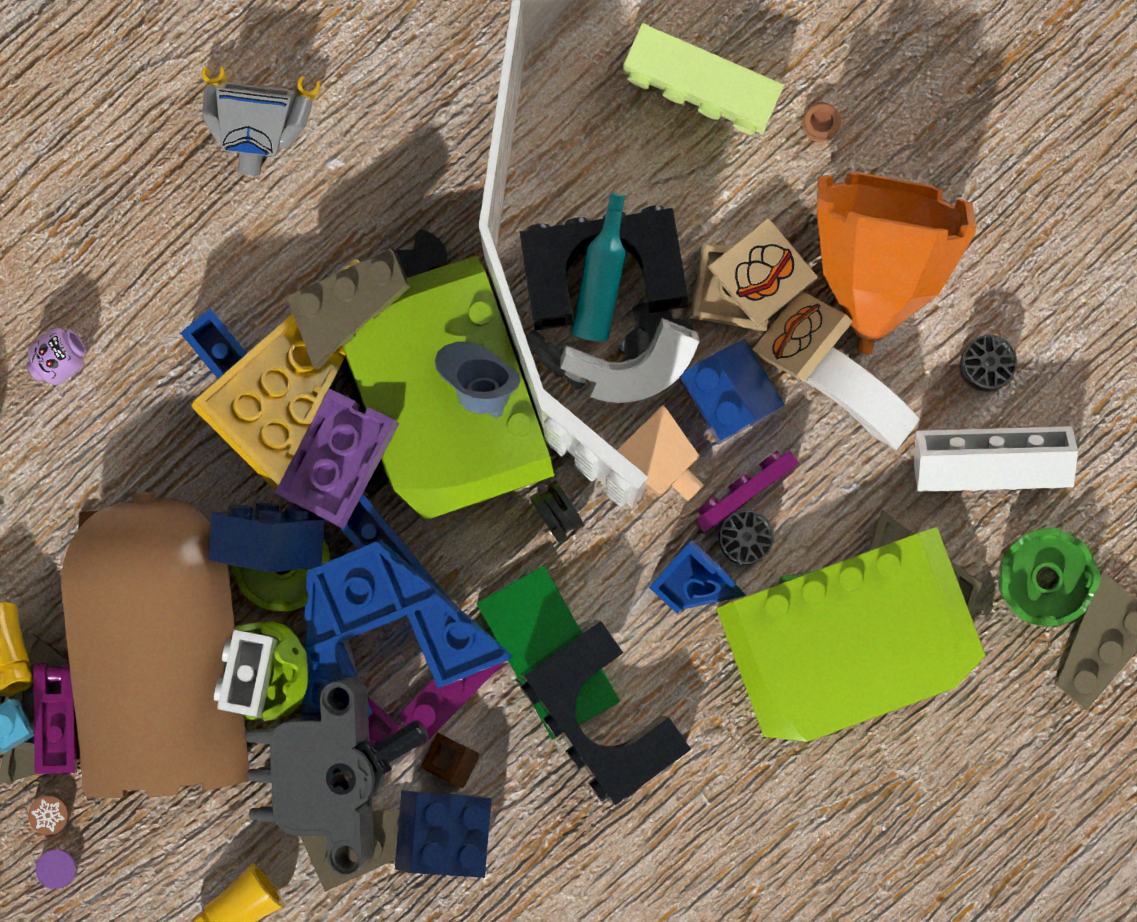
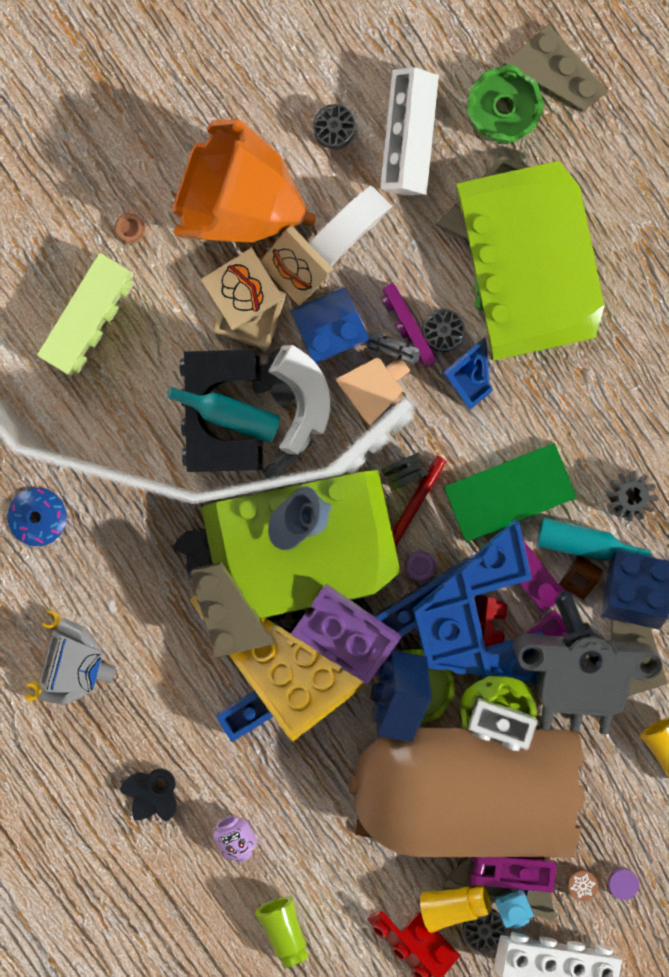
camera: 80 degrees left, 5 degrees up
black arch [520,620,691,805] -> none
none -> blue dish [8,488,67,546]
none -> black plate [120,768,177,822]
none -> dark grey axle [367,333,420,365]
none -> red bar [392,455,447,549]
none -> medium lavender tile [405,551,435,581]
none -> red hips [475,595,508,647]
none -> teal piece [536,518,651,561]
none -> dark grey gear [606,471,658,522]

